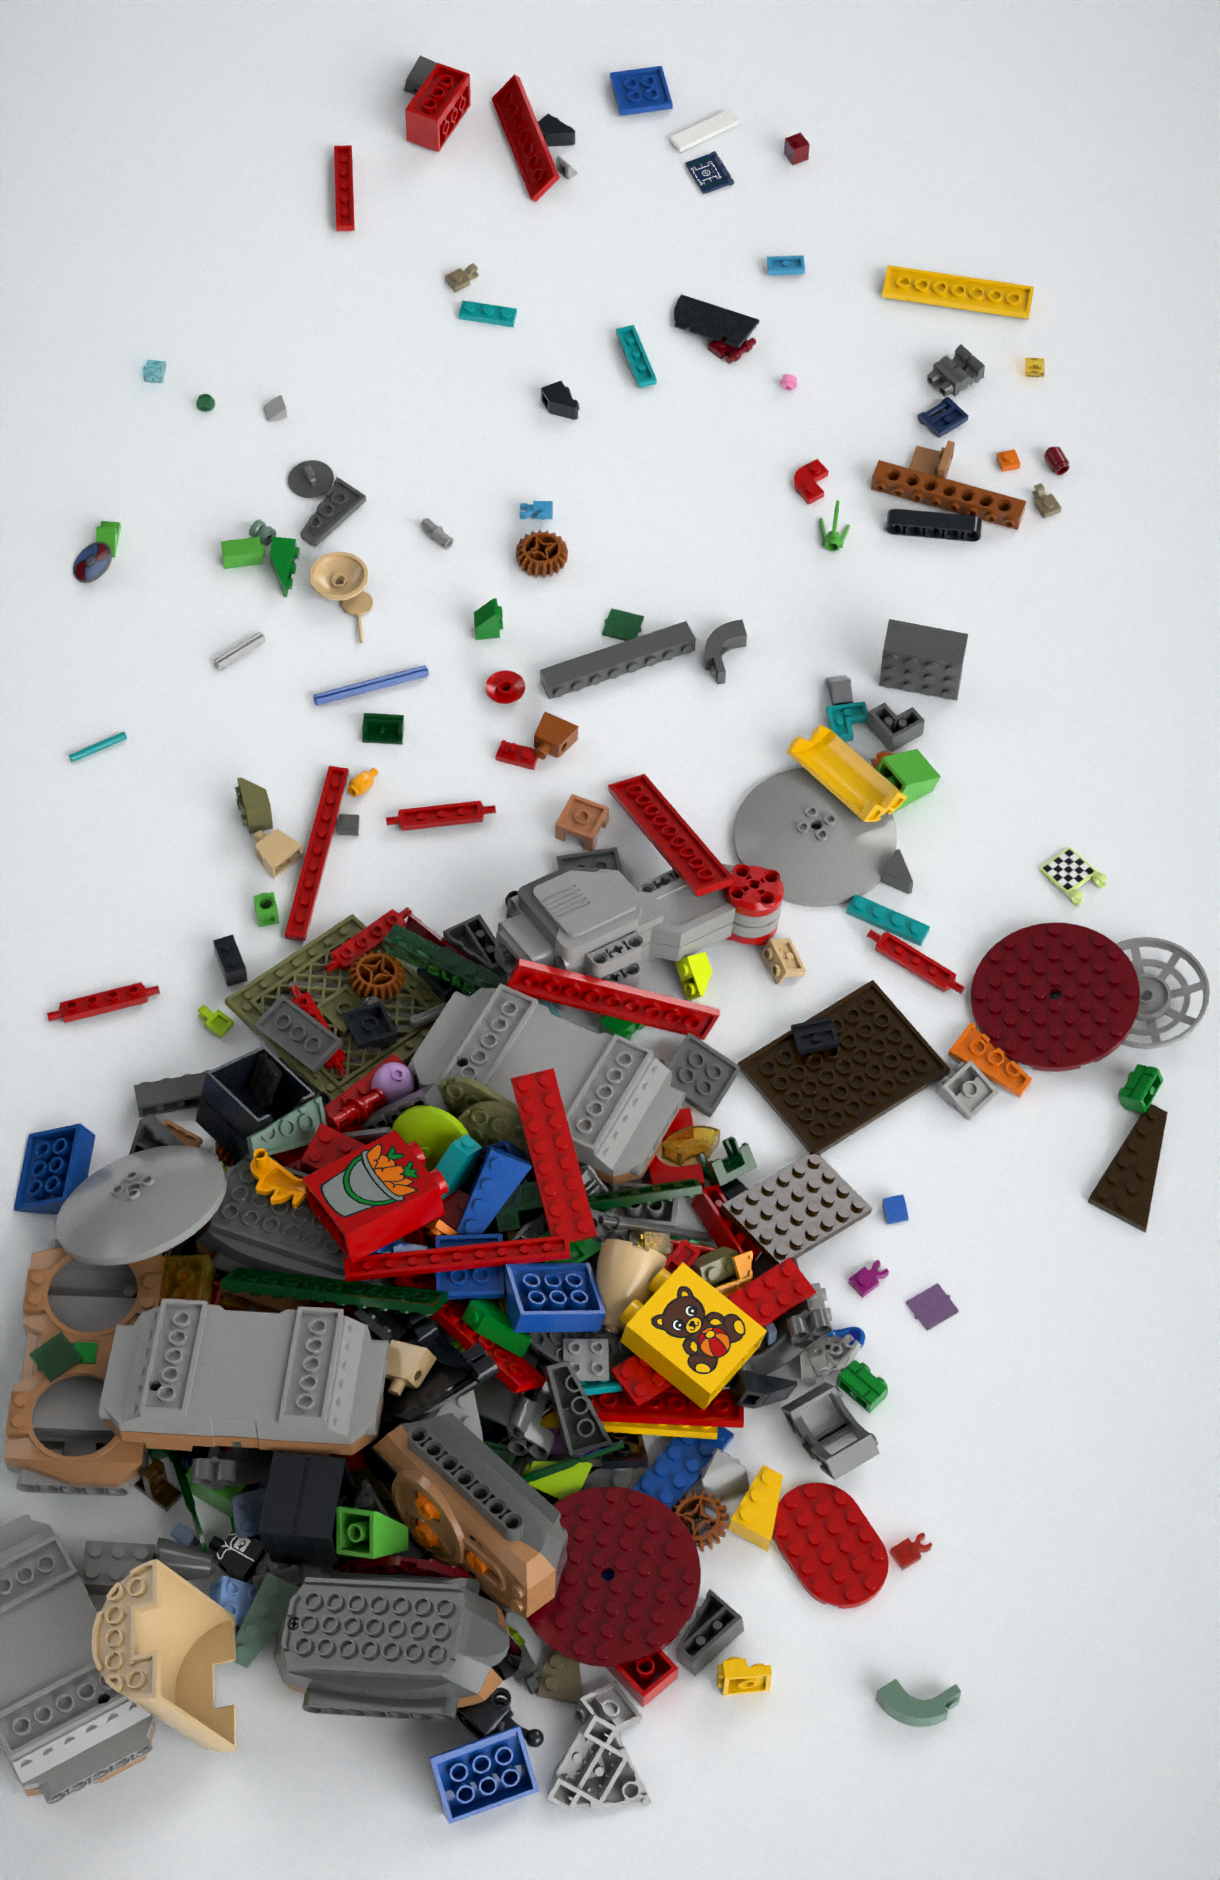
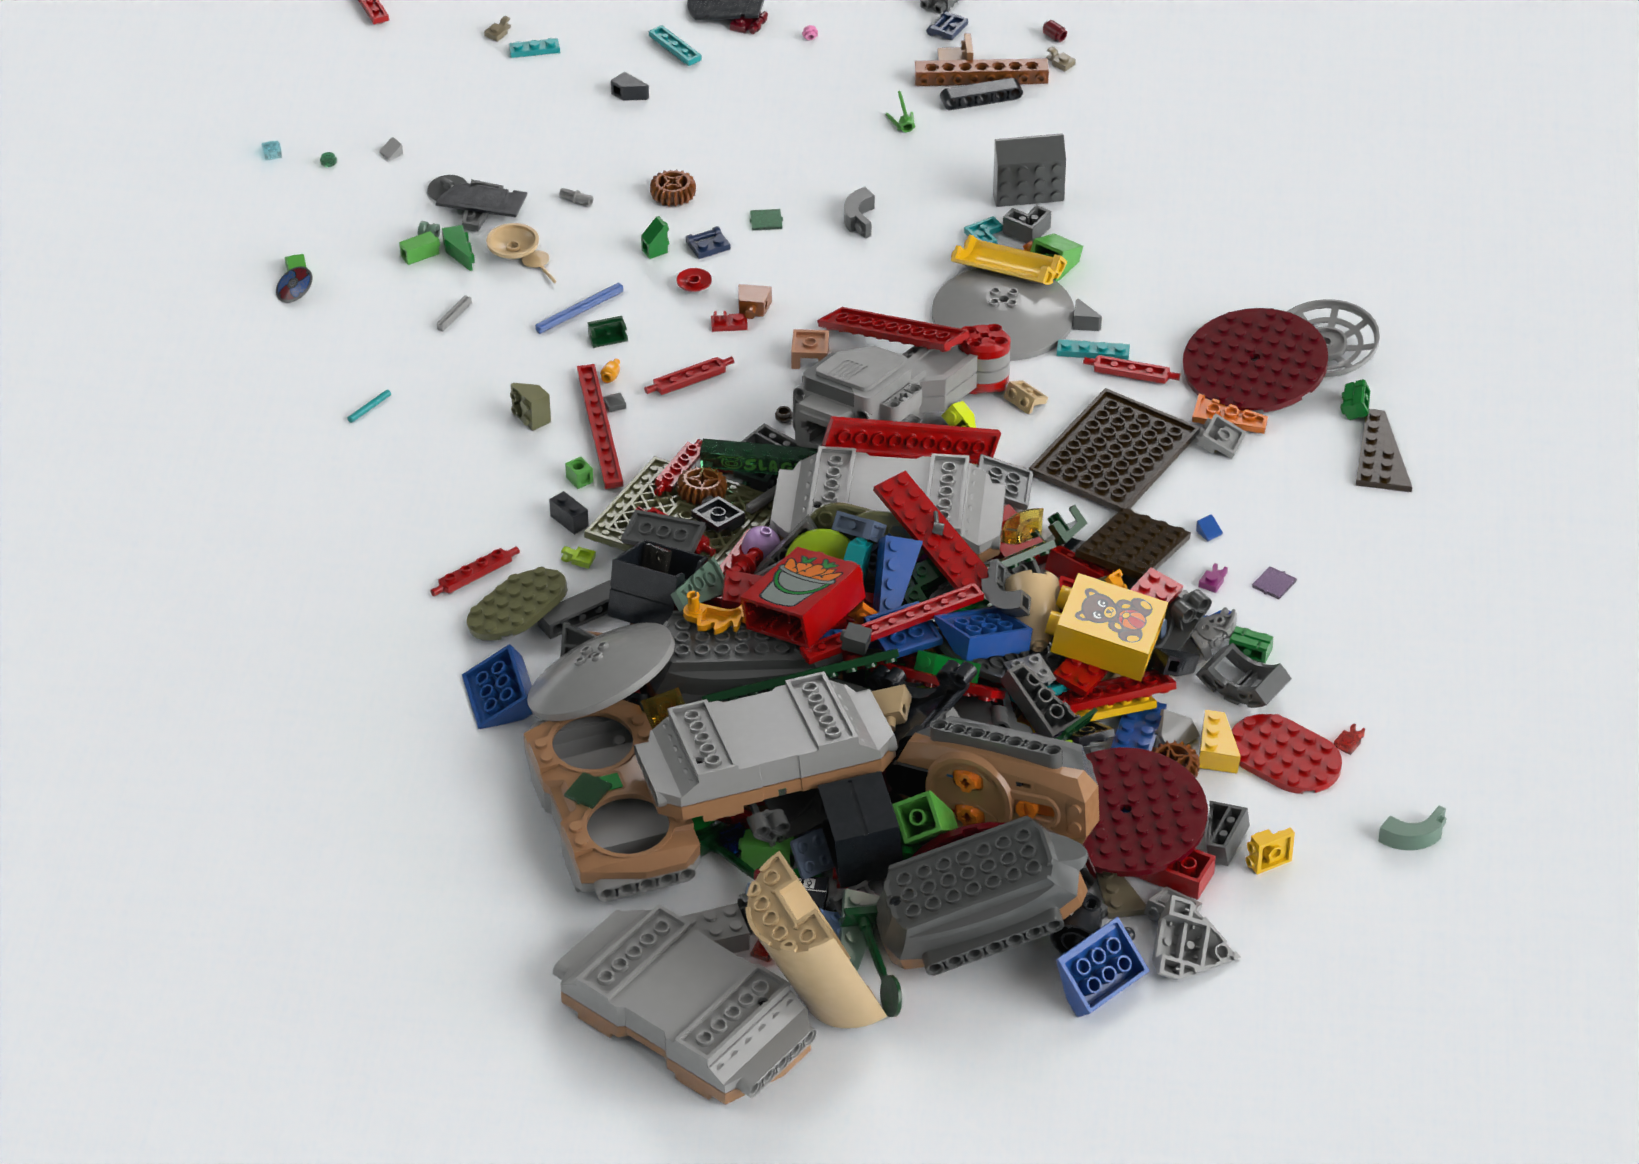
camera: 20 degrees left, 15 degrees down
dark brown bracket [133,1458,182,1512] -> none
tan torso [253,829,303,879] -> none
dark azure plate [520,501,553,520] -> none
dark grey brick [540,621,696,699] -> none
black plate [790,1017,840,1055] -> none
red plate [794,459,829,505] -> none
slope [826,675,853,706] -> none
orange plate [996,449,1021,472] -> none
flag [1039,847,1107,906] -> none
none -> black piece [436,182,528,218]
none -> olive plate [466,567,568,641]
none -> dark blue plate [685,226,731,259]
none -> sand blue bracket [832,511,887,543]
none -> dark green piece [838,906,902,1017]
none -> dark grey brick [840,622,872,656]
none -> dark grey hand [932,511,945,535]
none -> dark grey arch [982,559,1031,617]

